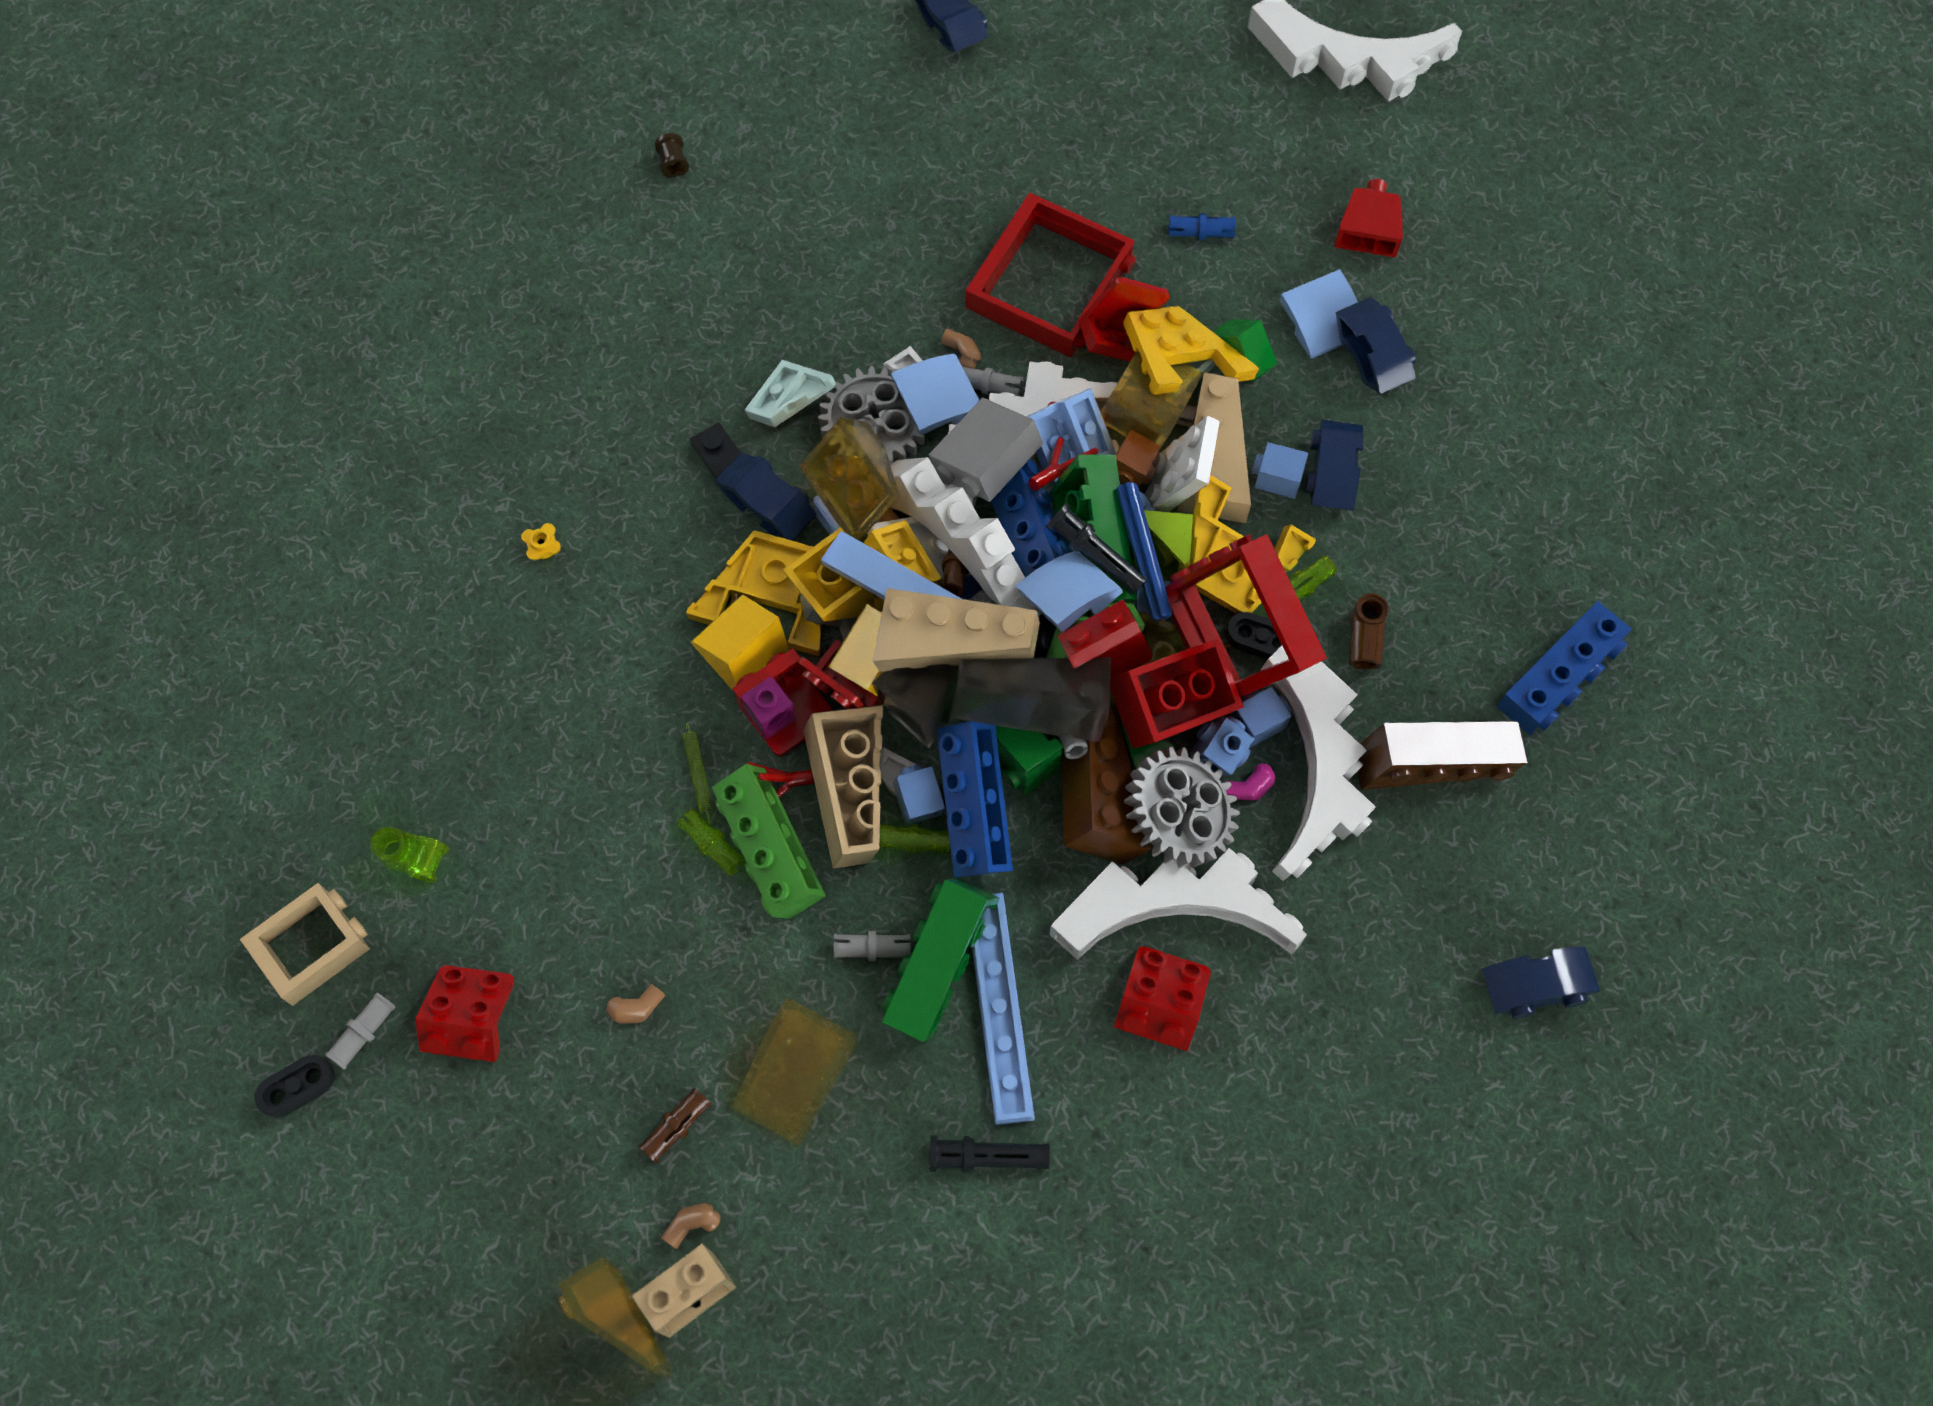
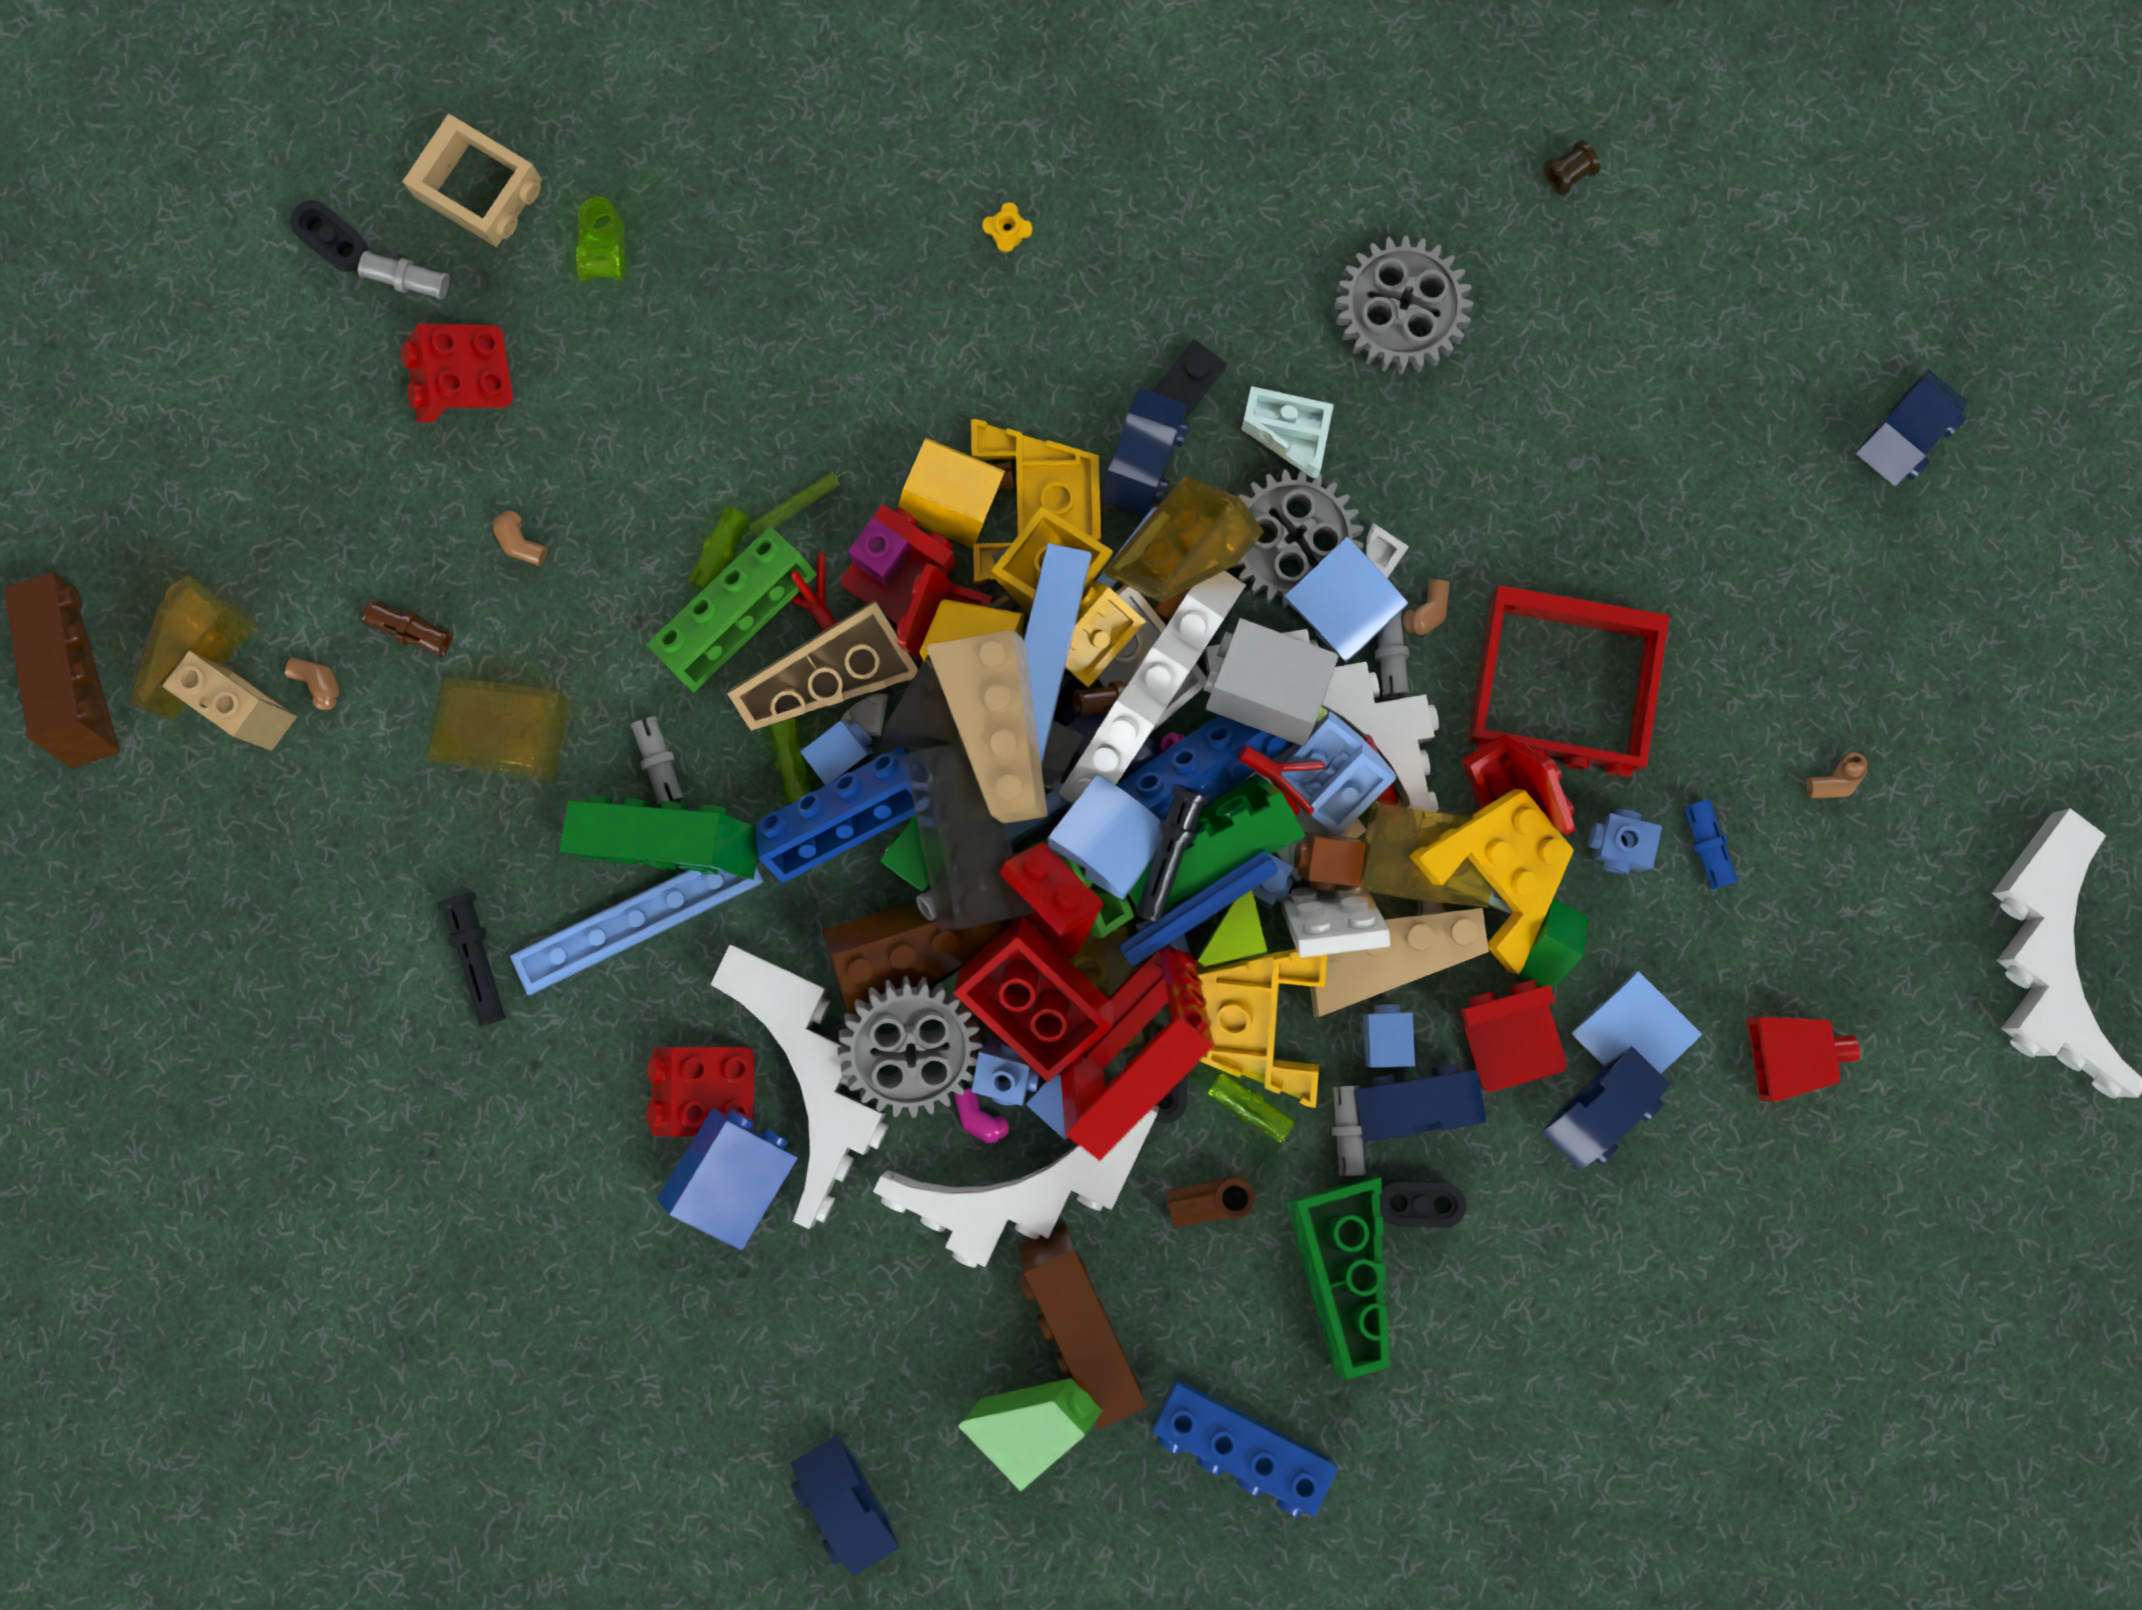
camera: 75 degrees right, 15 degrees up
none -> brick [657,1107,798,1250]
none -> slope [958,1378,1102,1491]
none -> green wedge [1286,1177,1390,1380]
none -> light grey pin [1331,1085,1366,1176]
none -> light grey gear [1334,236,1473,374]
none -> black plate [1380,1181,1466,1228]
none -> red bracket [1458,979,1567,1092]
none -> medium blue brick [1588,809,1662,875]
none -> medium nougat arm [1806,752,1868,798]

